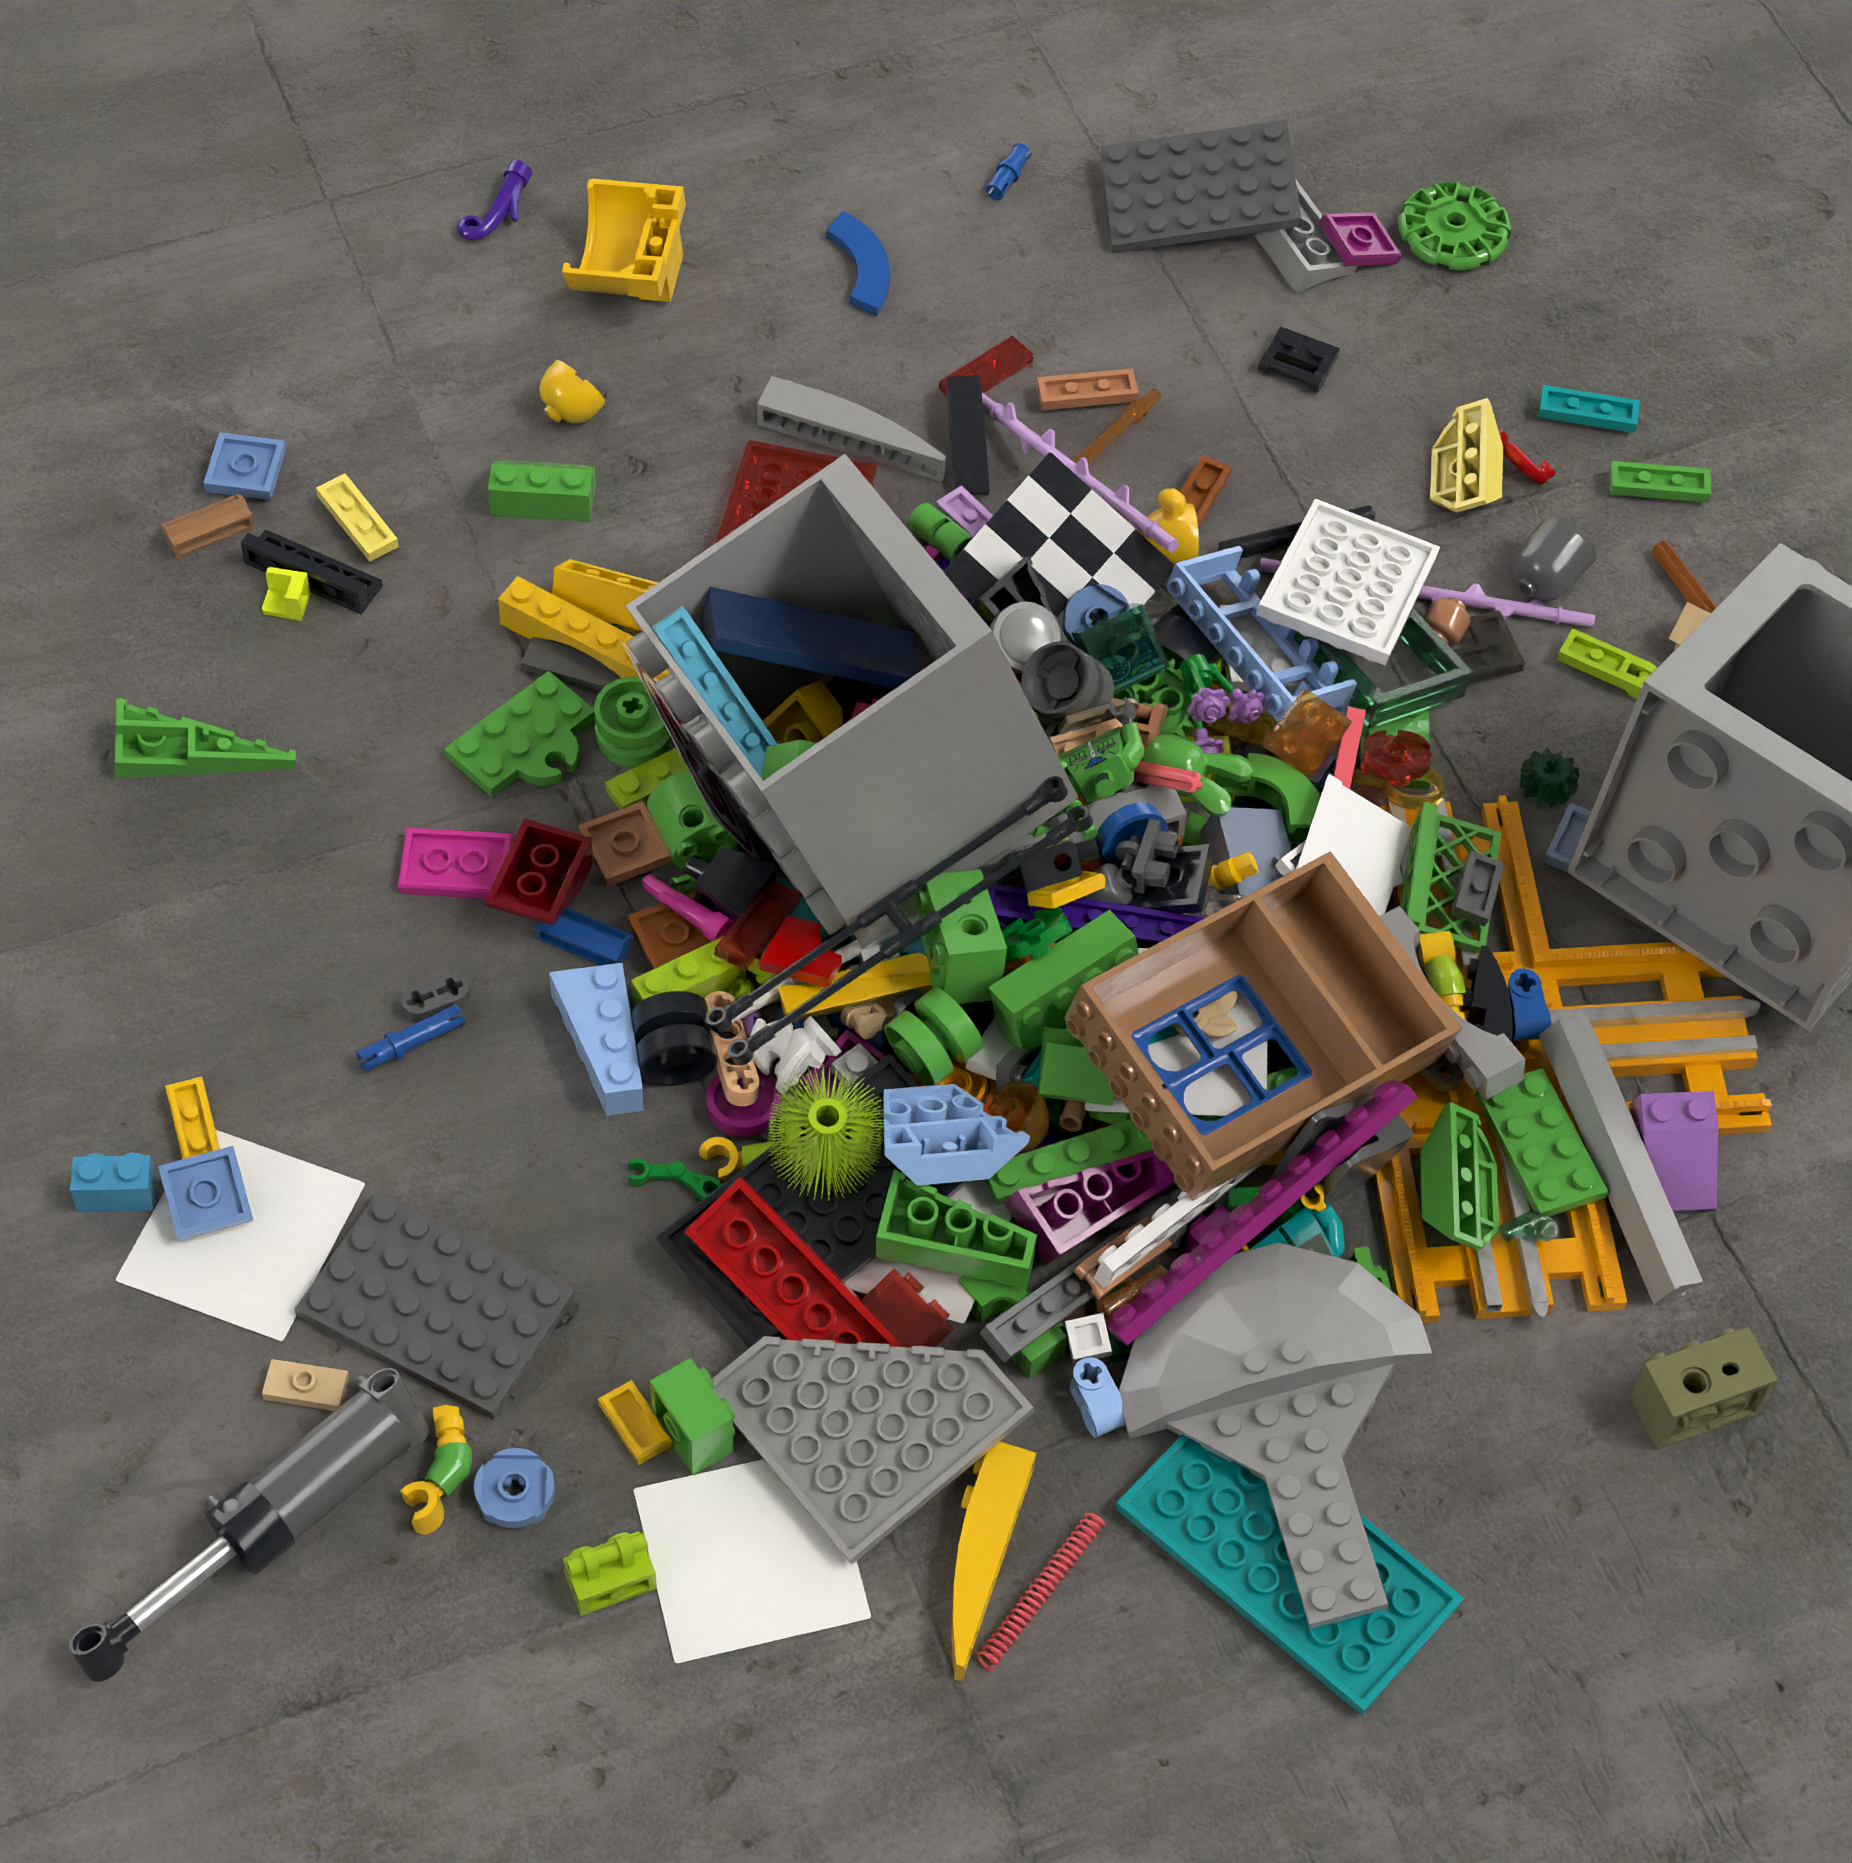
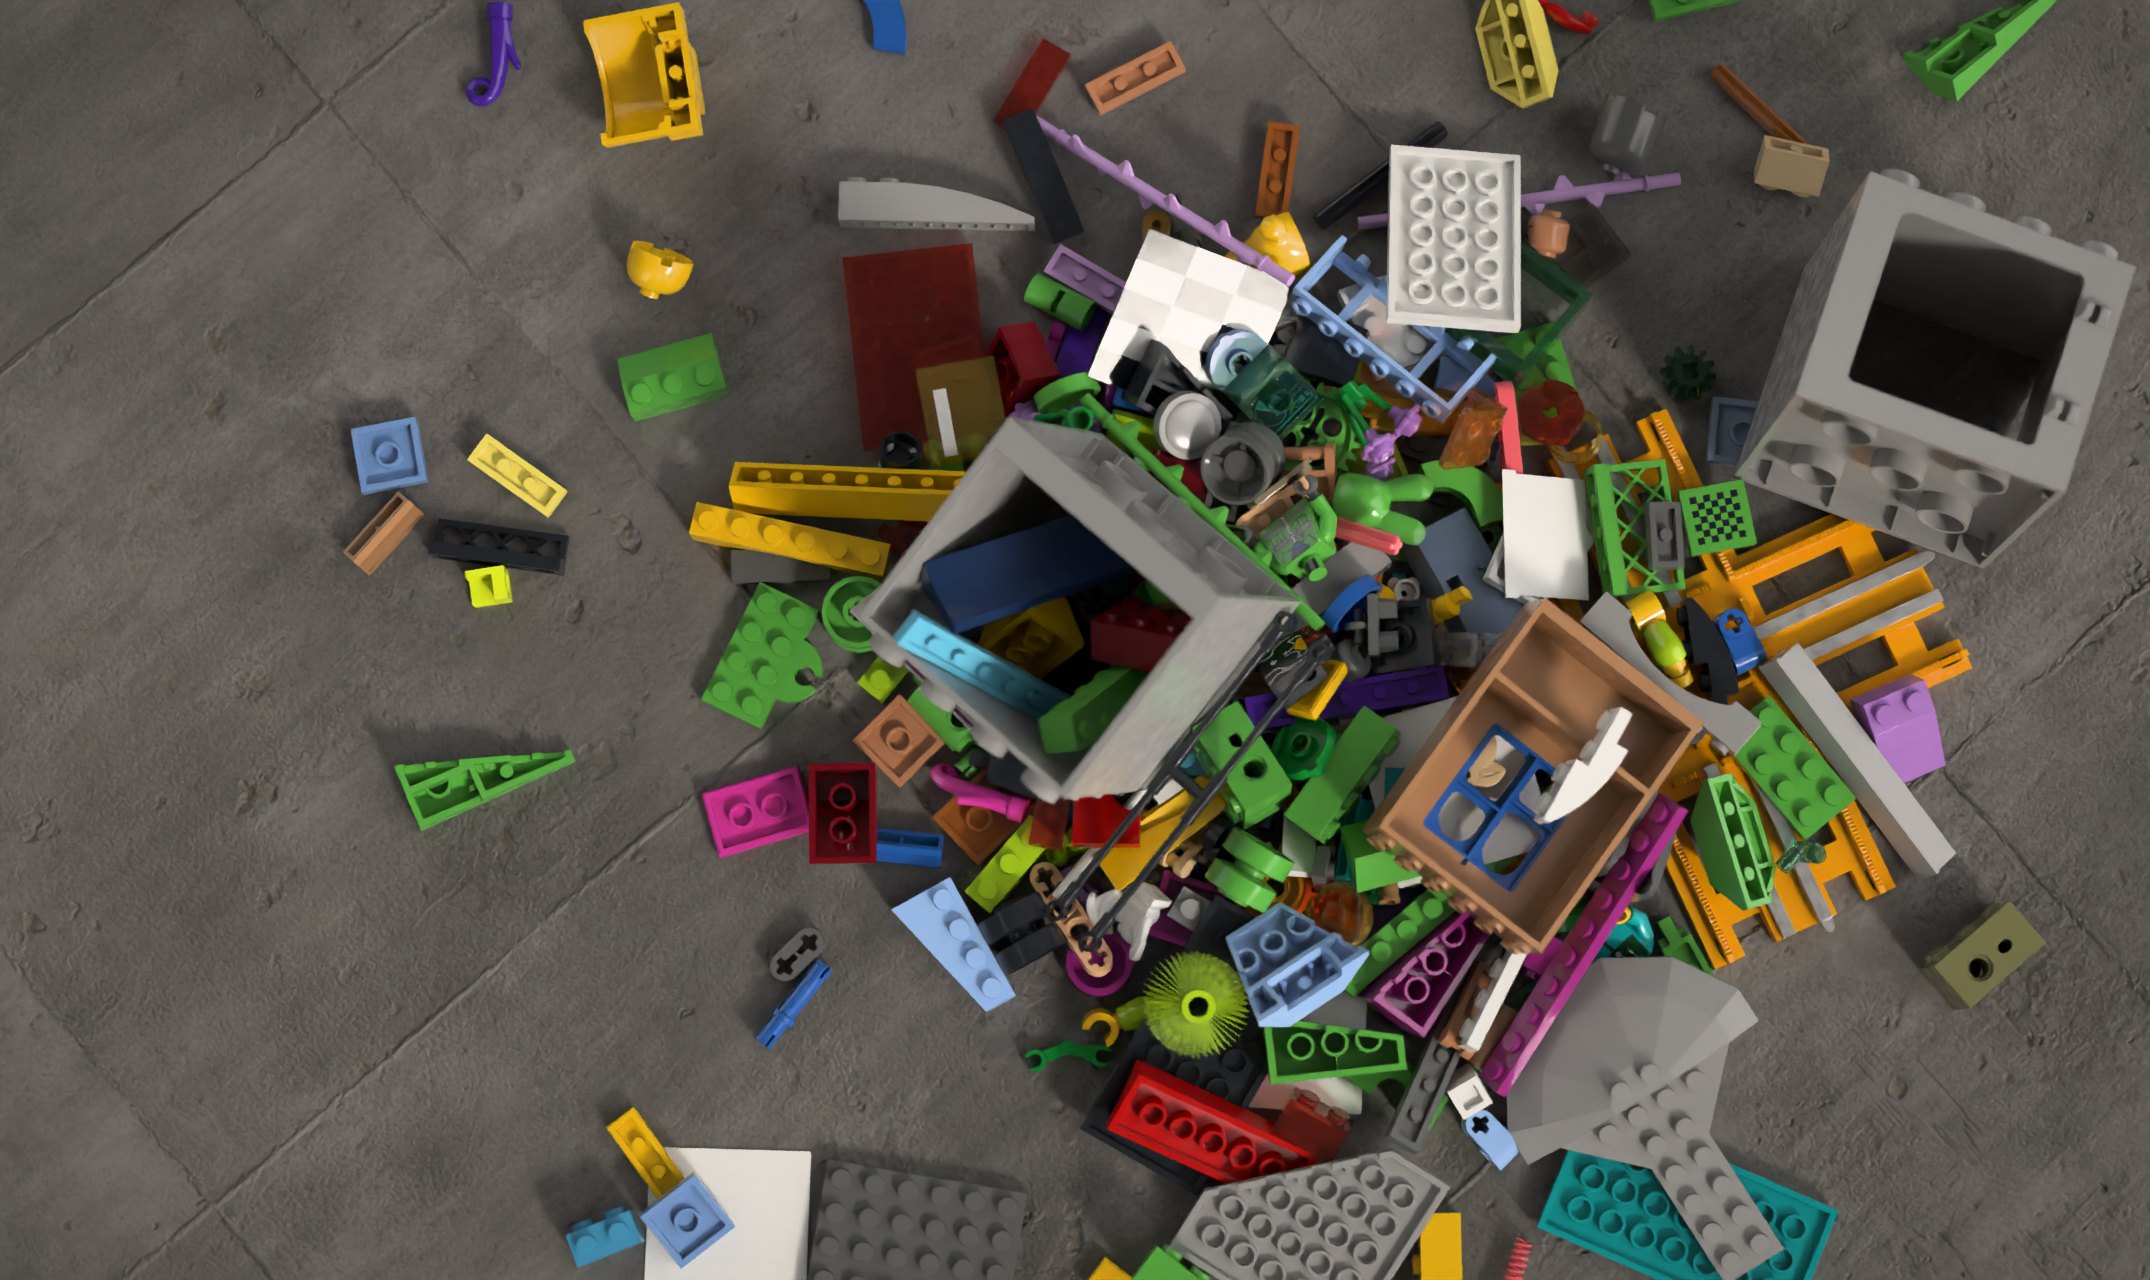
camera: 15 degrees left, 25 degrees up
clear orange bar [1072,388,1161,464] -> none
lime plate [1557,628,1657,699] -> none
none -> white slope [1533,707,1633,824]
none -> bright green tile [1677,479,1757,557]

